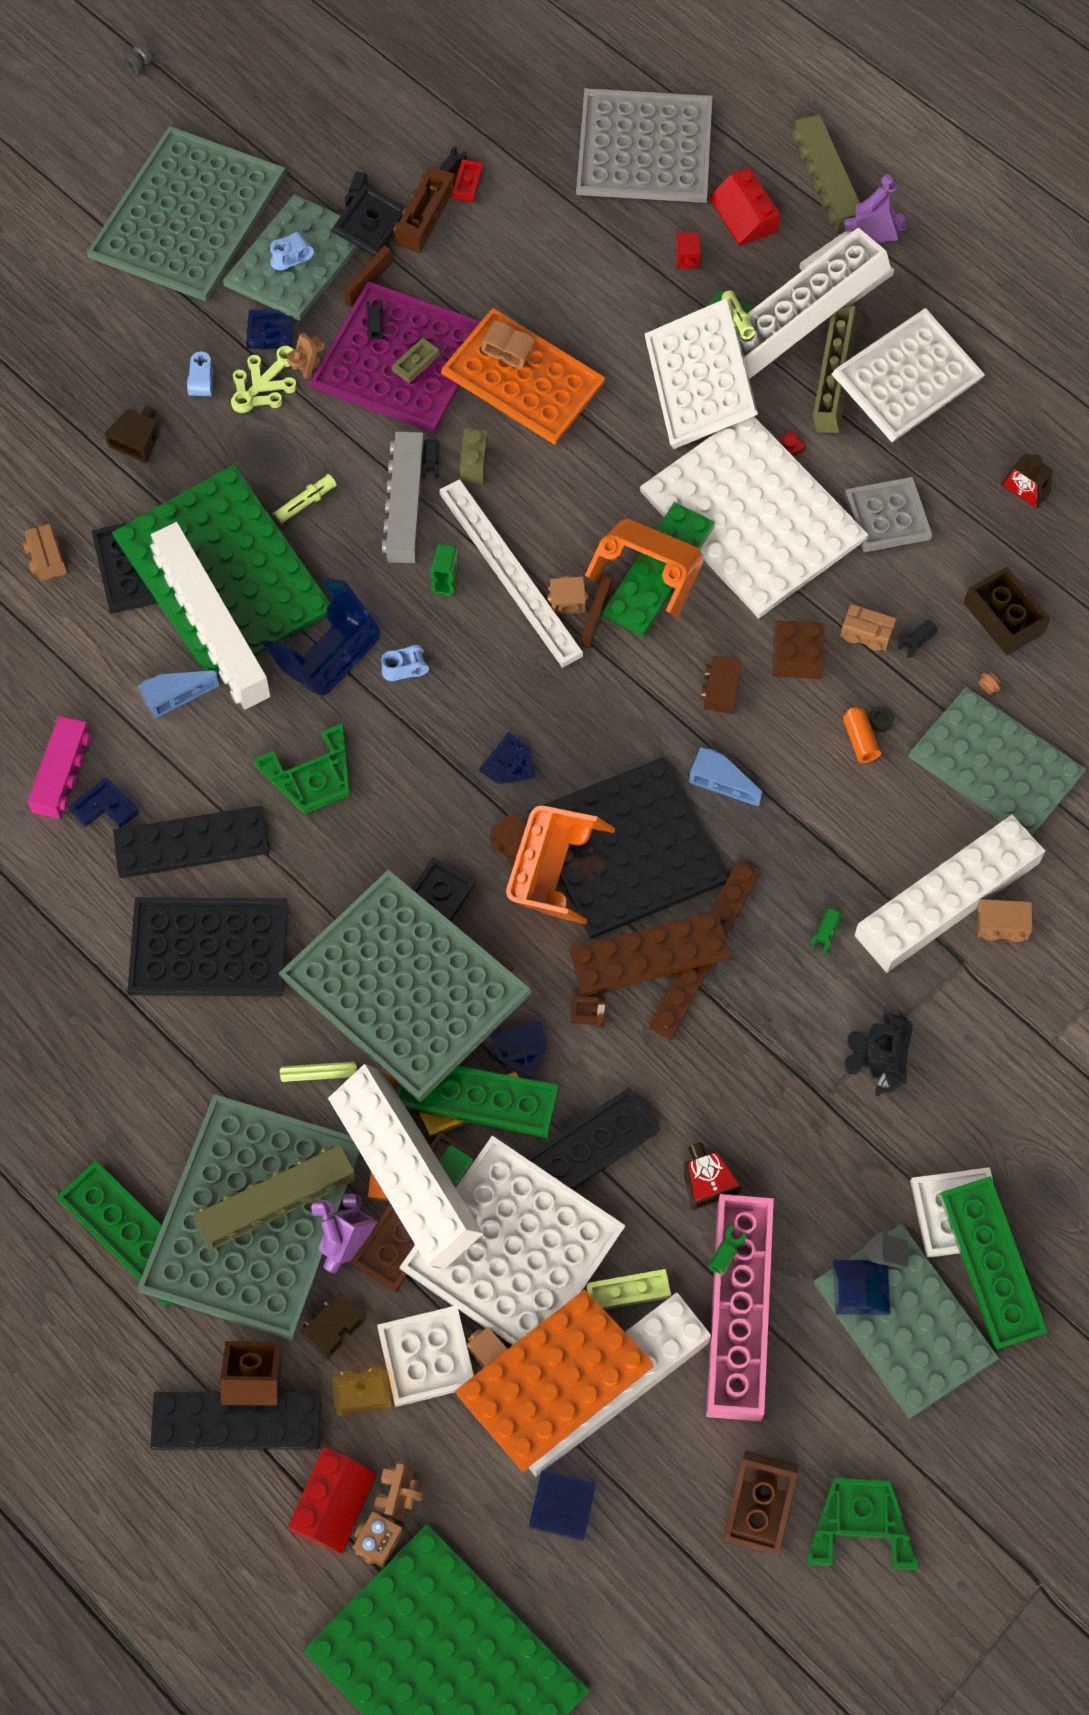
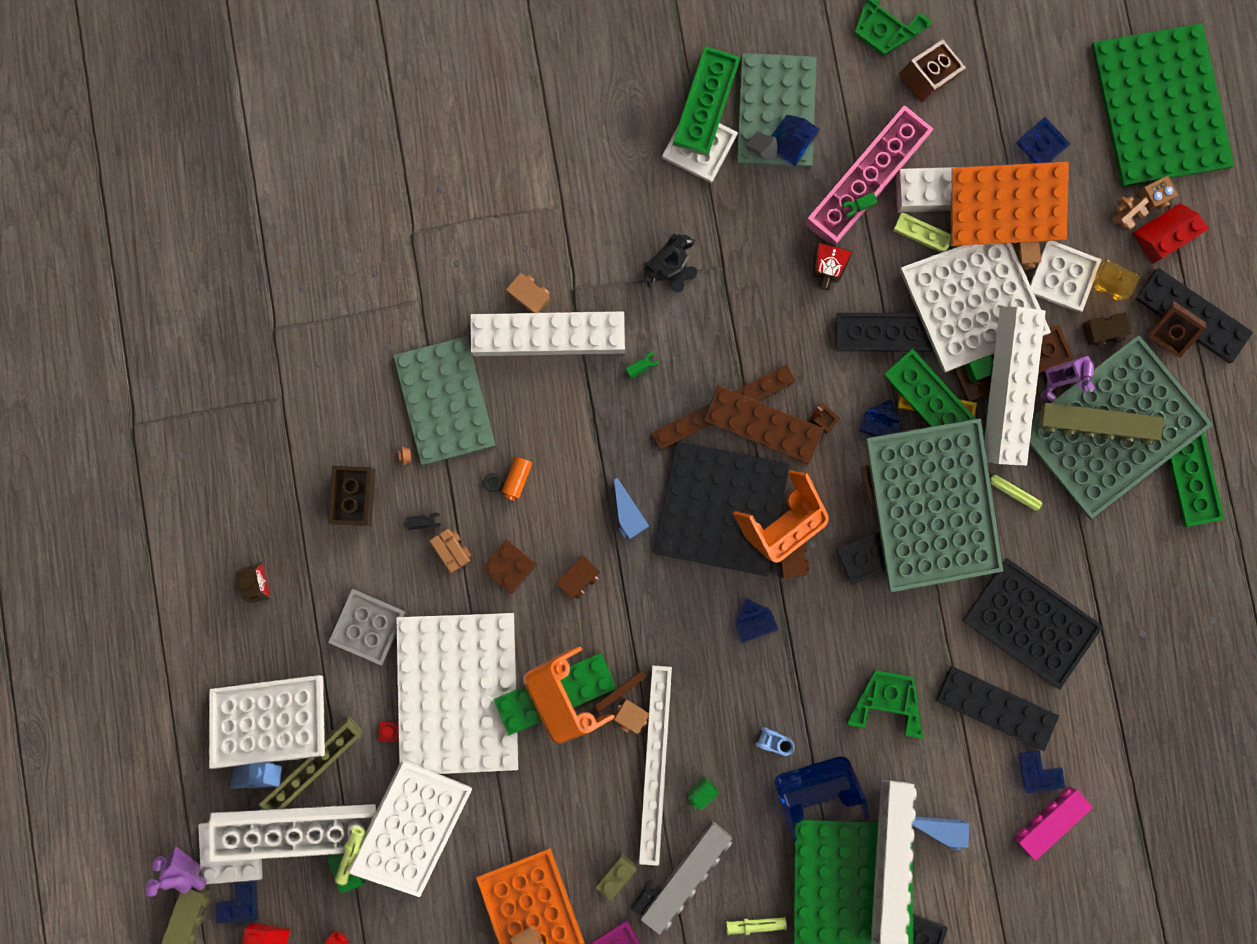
camera: 145 degrees left, 20 degrees up
none -> clear blue plate [216,880,258,924]
none -> medium blue slope [231,763,282,789]

